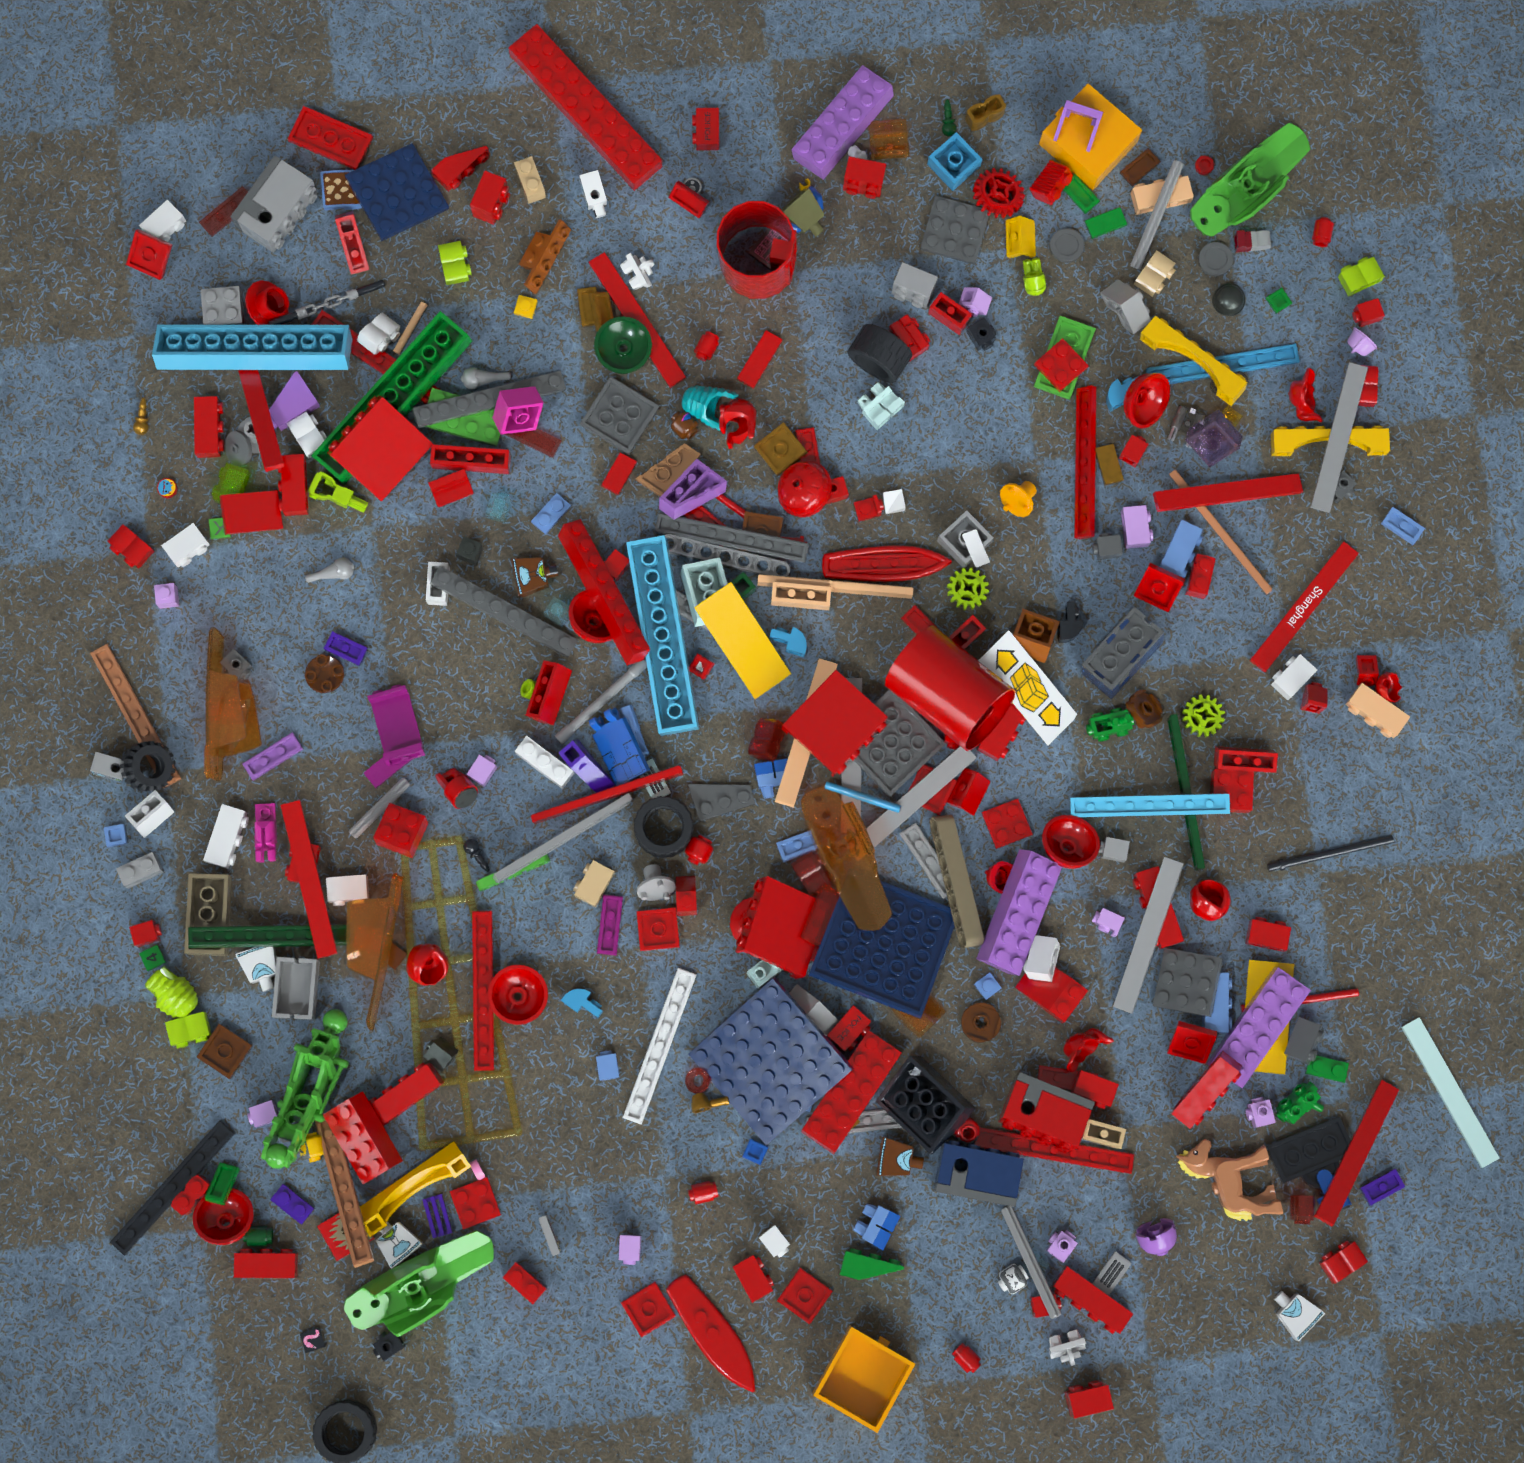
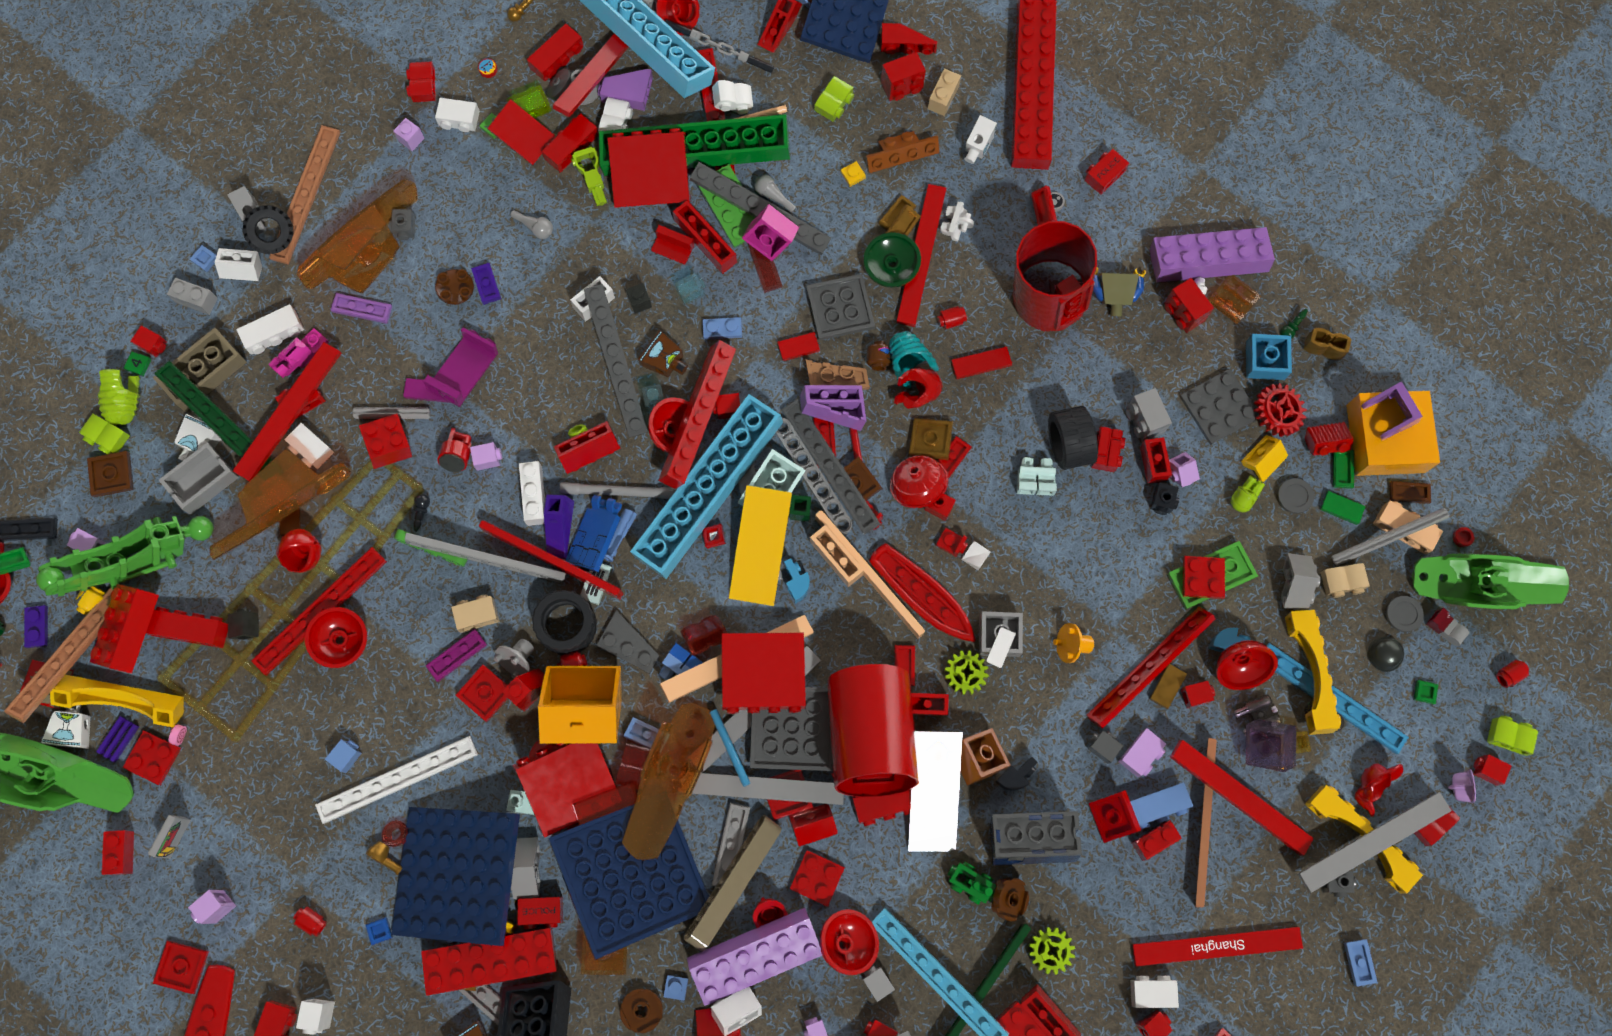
camera: 50 degrees right, 5 degrees down
dark azure brick [561,989,603,1018] -> none
none -> light orange container [538,666,622,744]

